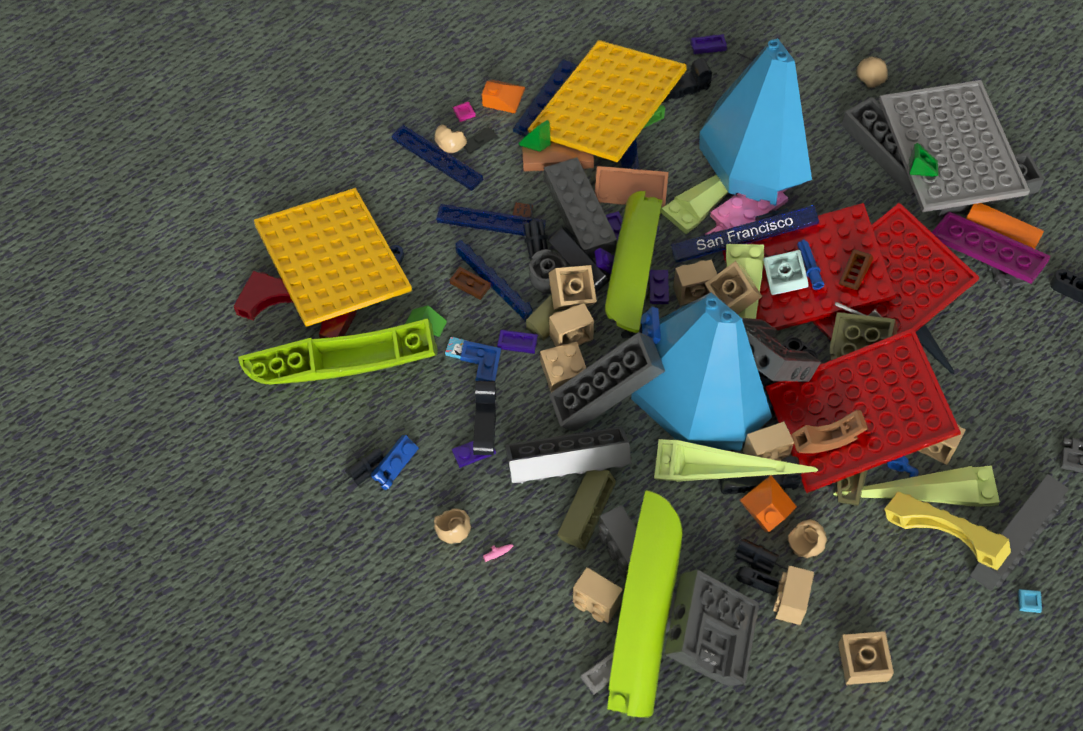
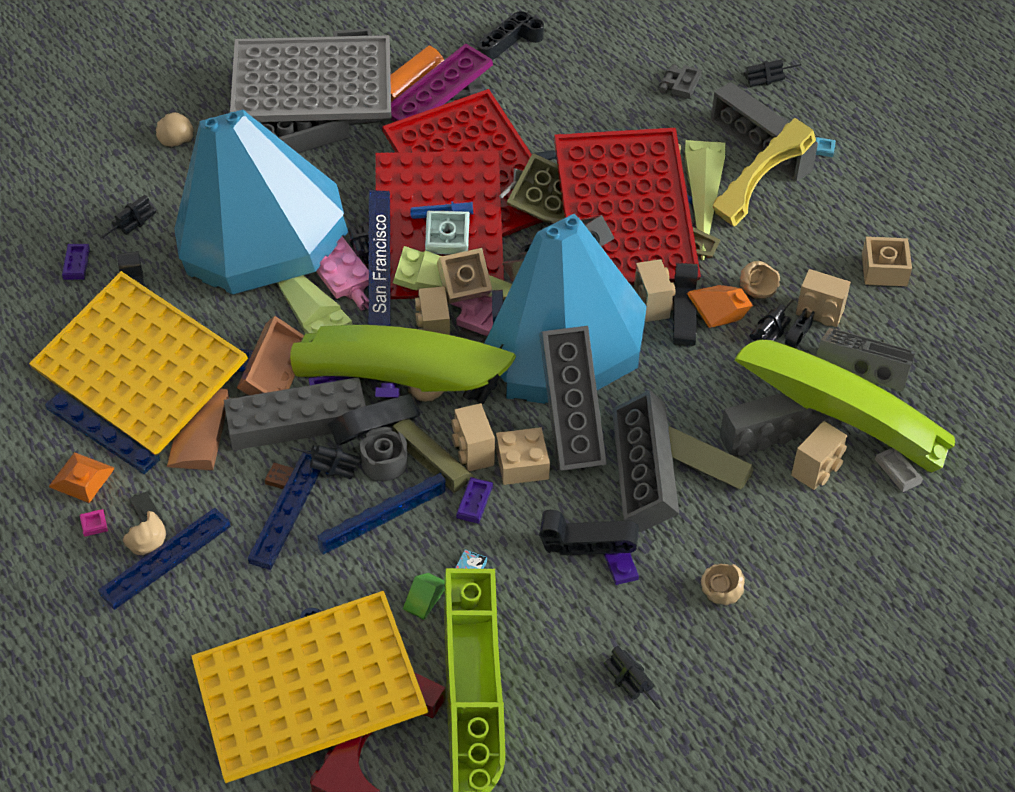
camera: 85 degrees left, 10 degrees down
blue plate [371,435,419,490] -> none
reddish brown plate [450,267,491,300] -> none
blue plate [460,340,501,381] -> none
bright pink helmet [483,544,513,562] -> none
green slope [518,120,551,152] -> none
tan brick [549,265,597,310] -> none
blue plate [641,307,661,345] -> none
yellowish green plate [654,439,818,482] -> none
medium nougat arch [791,410,868,453] -> none
reddish brown slope [839,249,873,290] -> none
green slope [909,143,939,177] -> none

